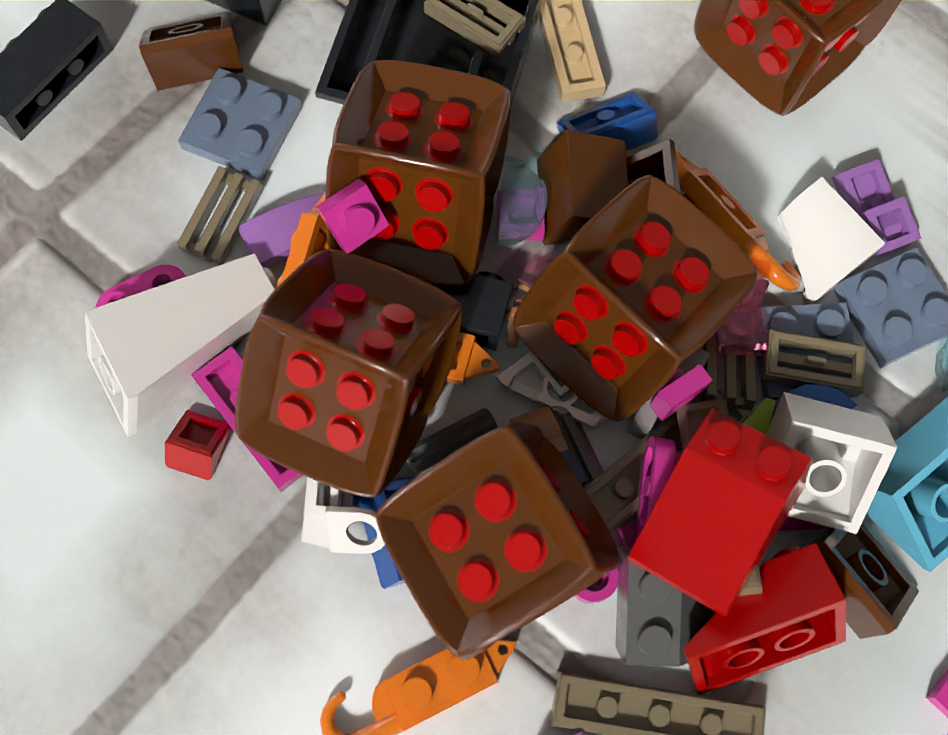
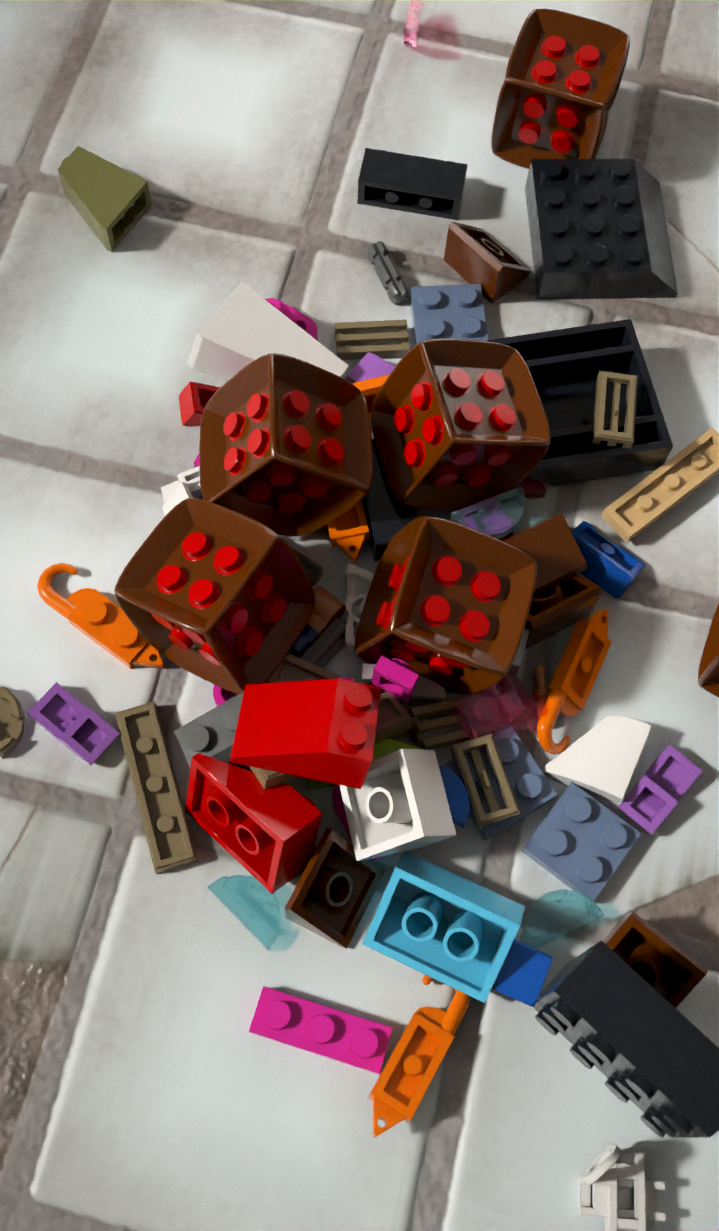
camera: 65 degrees right, 5 degrees down
dark pink plate [316,178,389,254] -> none
none -> clear light blue tile [207,875,282,951]
none -> dark grey axle [367,241,409,304]

